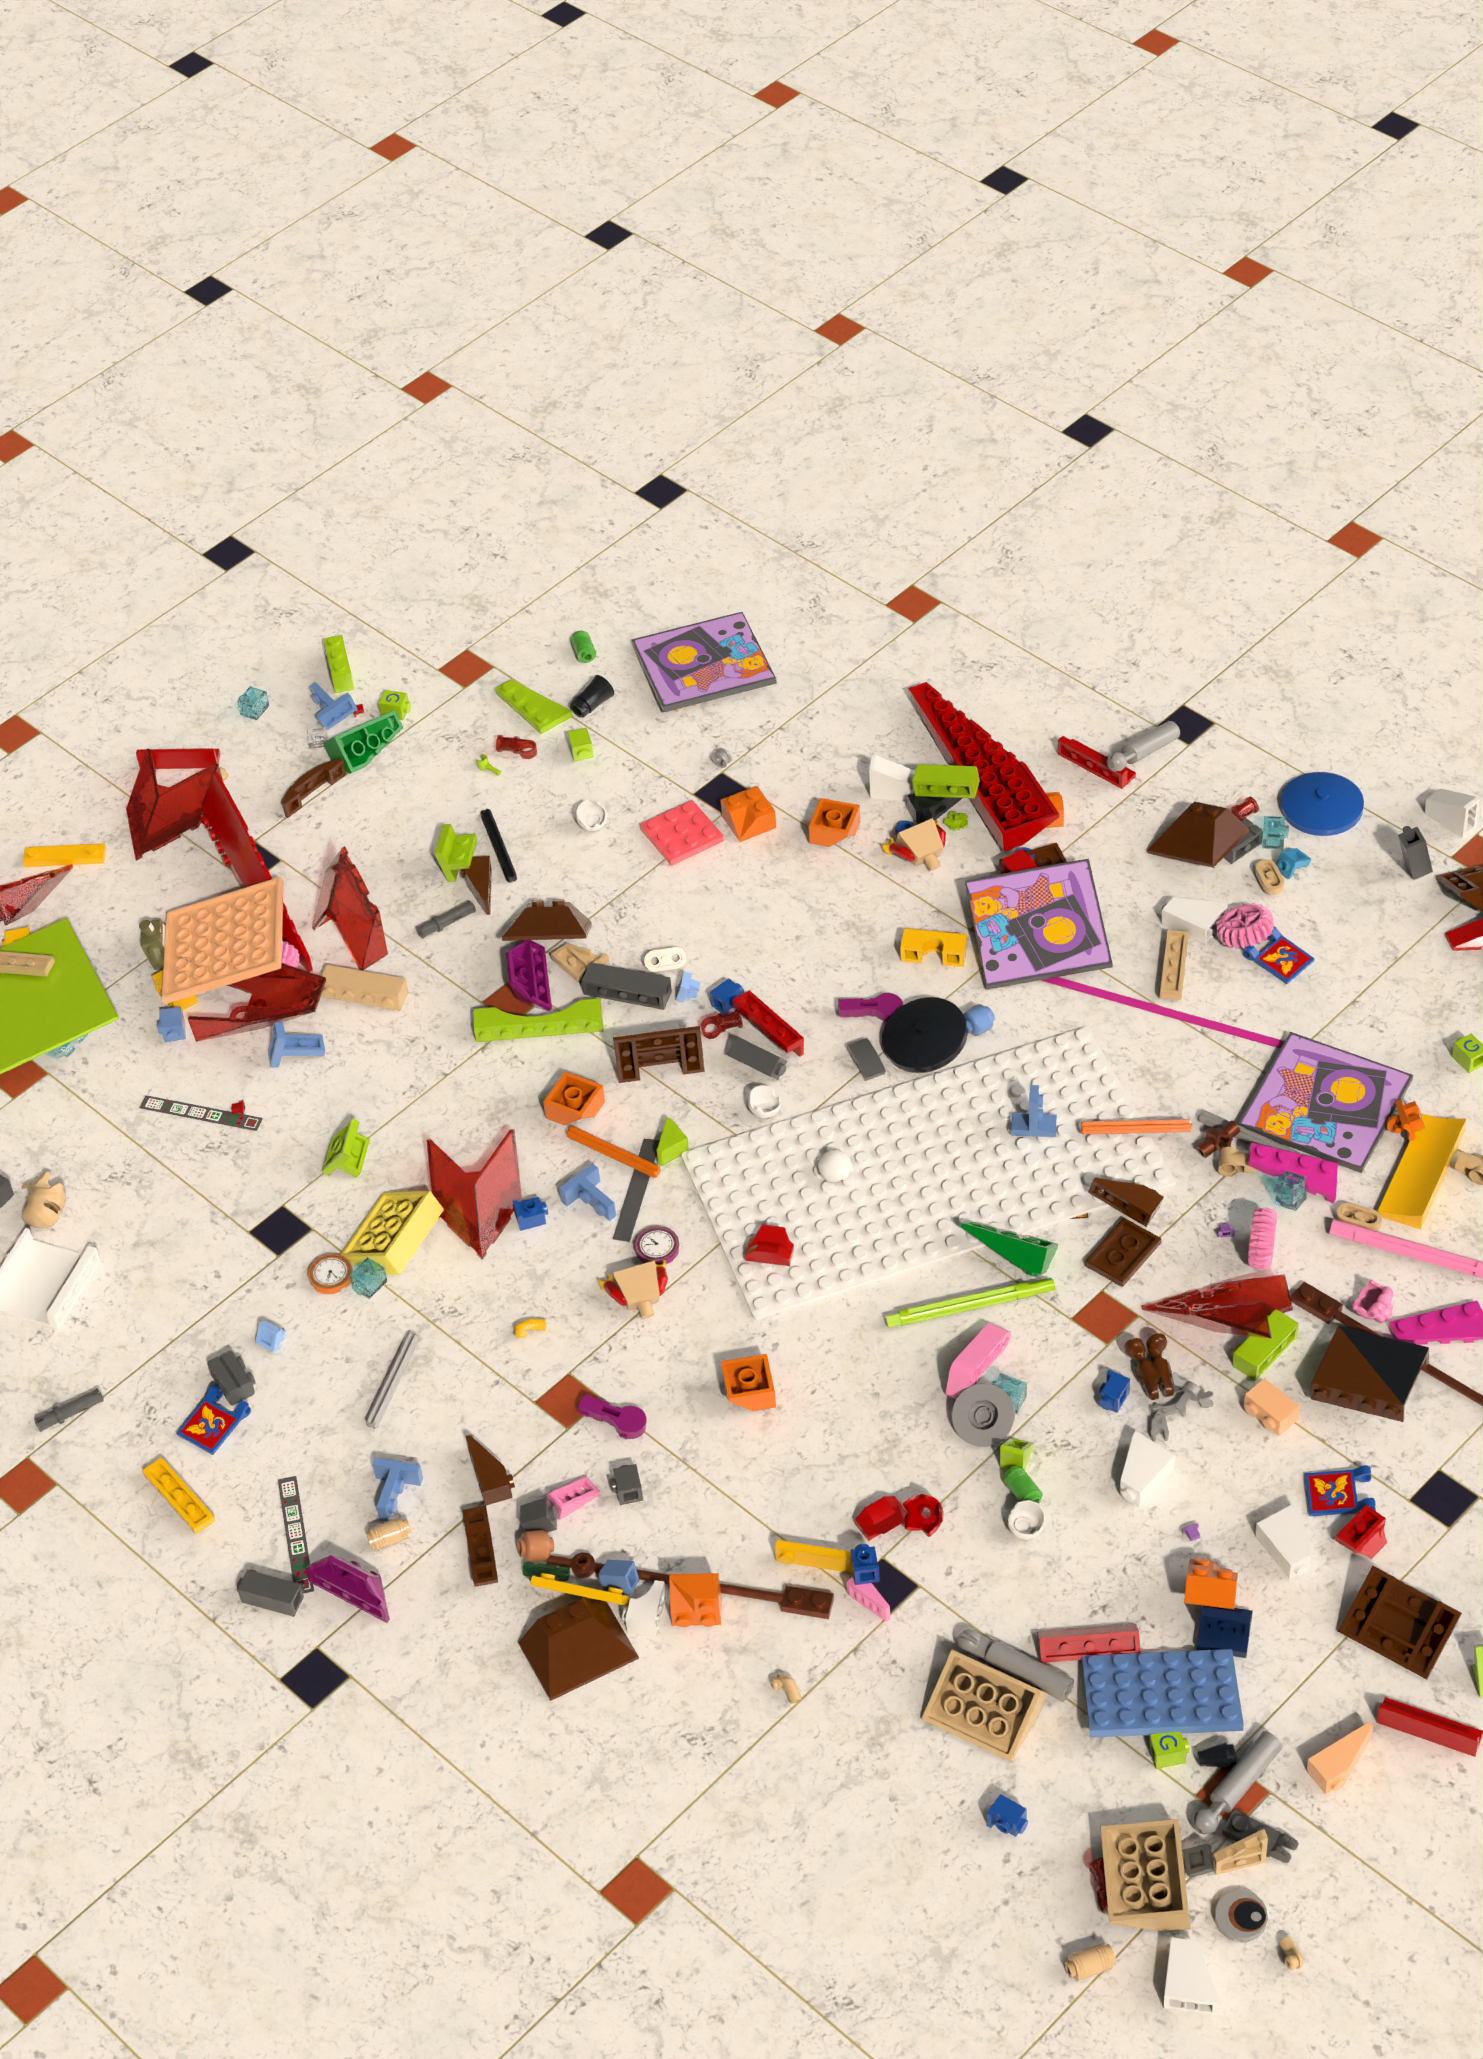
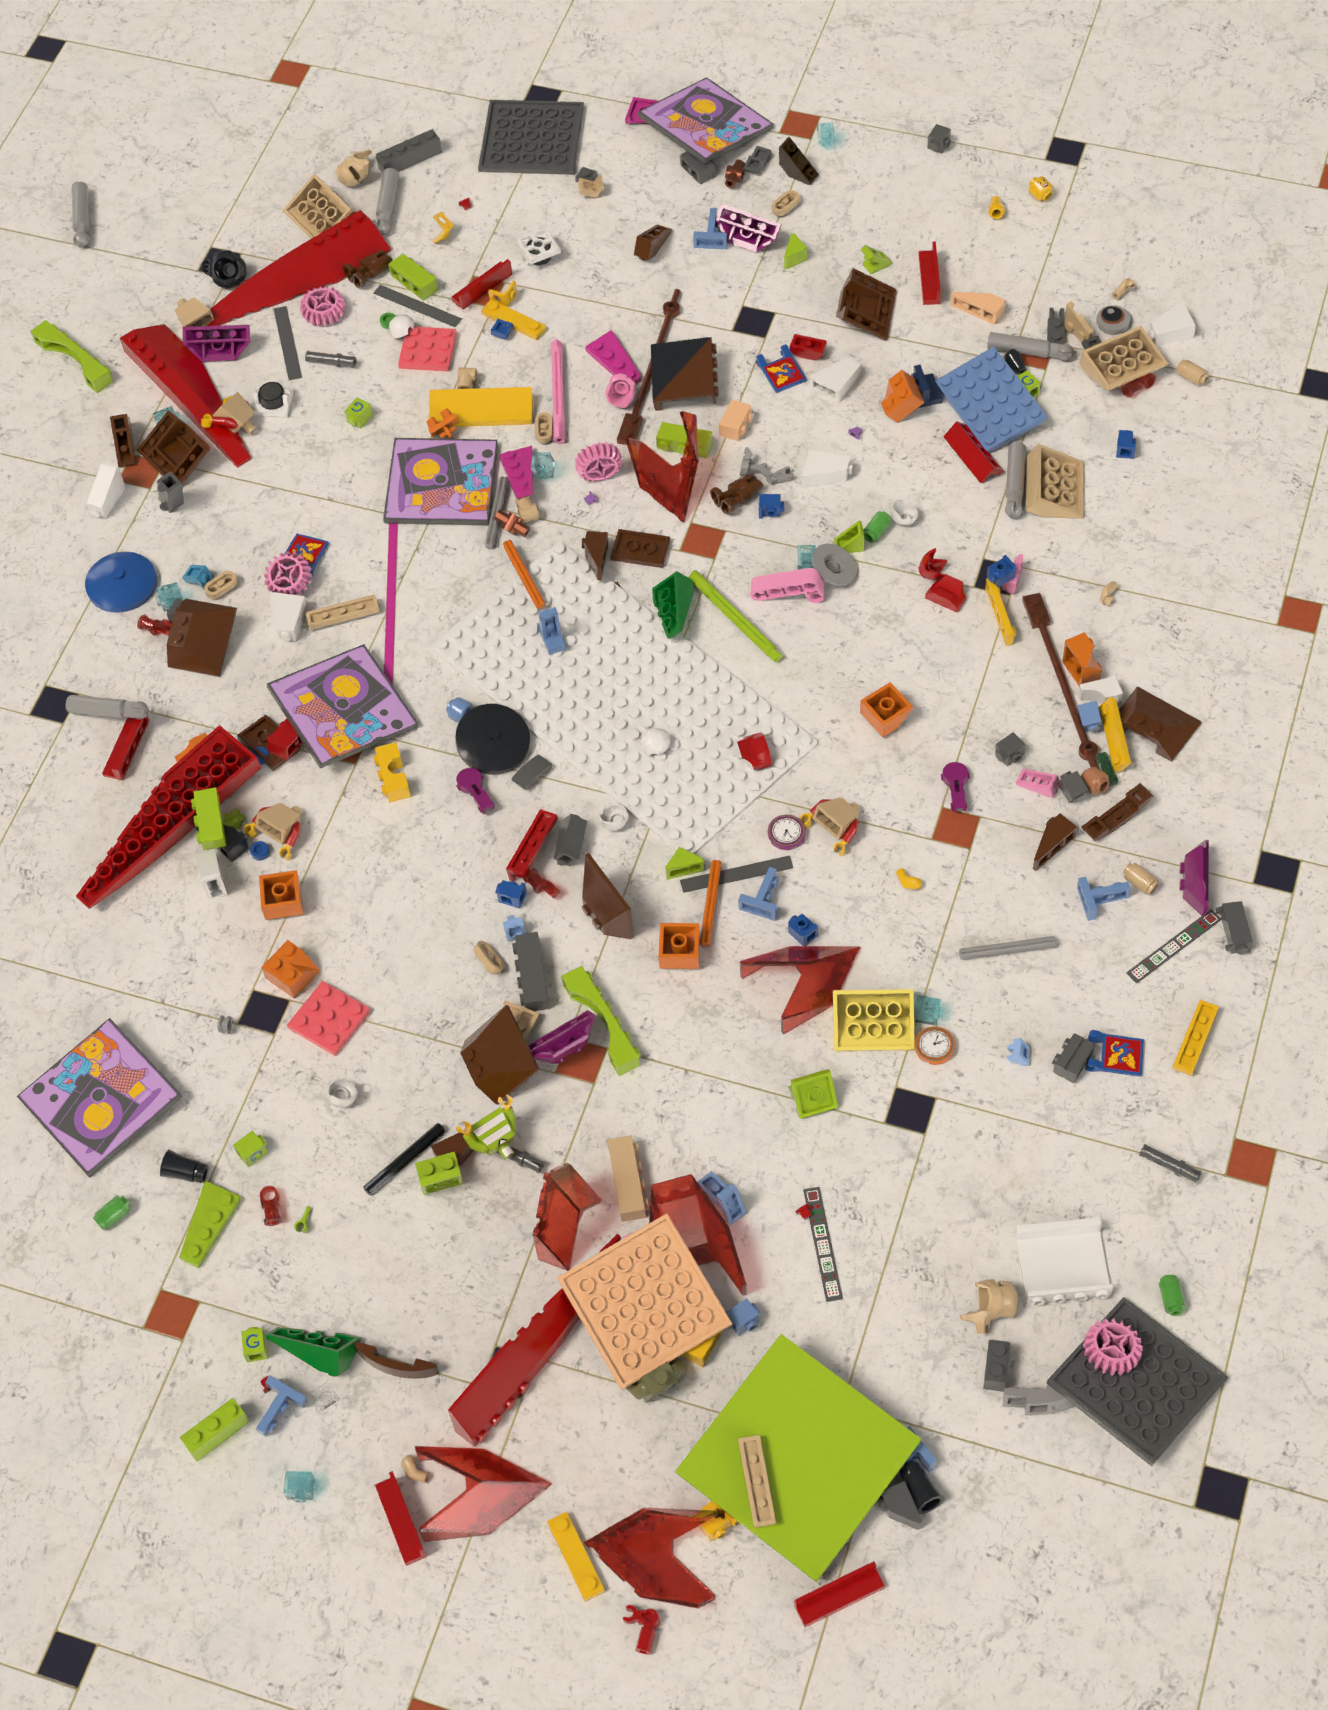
camera: 115 degrees left, 10 degrees up
none -> lime torso [456,1094,516,1160]

